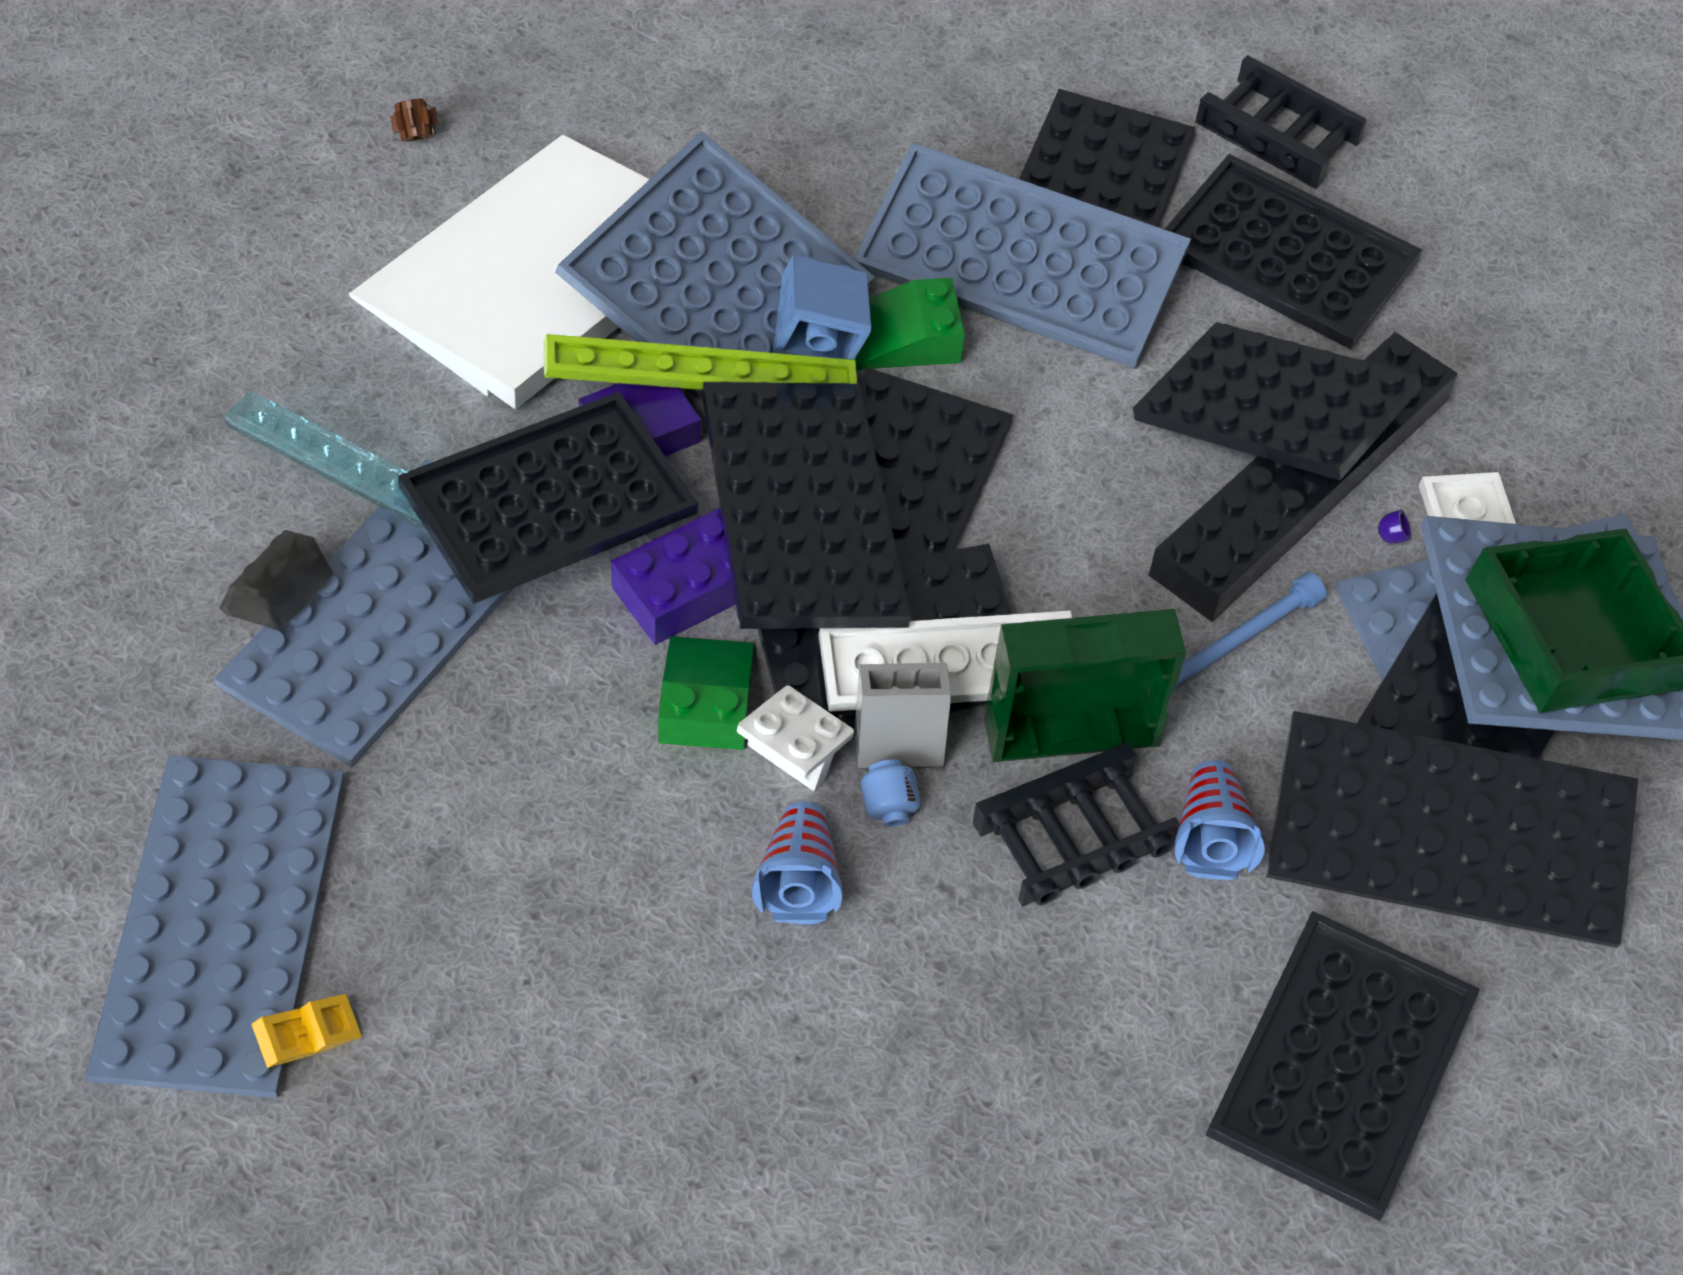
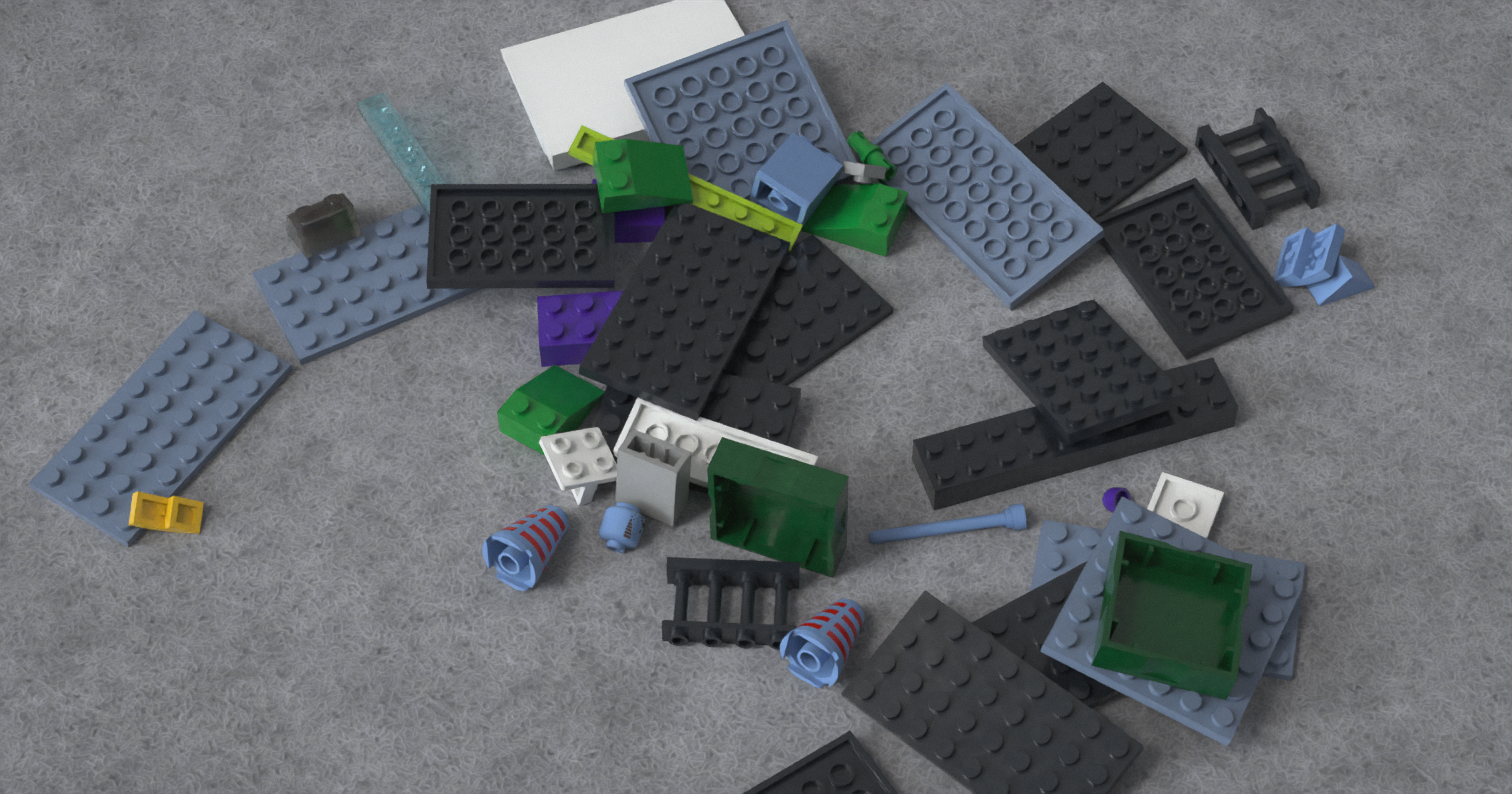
camera: 35 degrees right, 0 degrees up
none -> green slope [593,139,693,213]
none -> light grey plate [842,161,886,183]
none -> green pin [847,131,897,182]
none -> medium blue slope [1273,223,1345,287]
none -> medium blue slope [1306,254,1375,306]

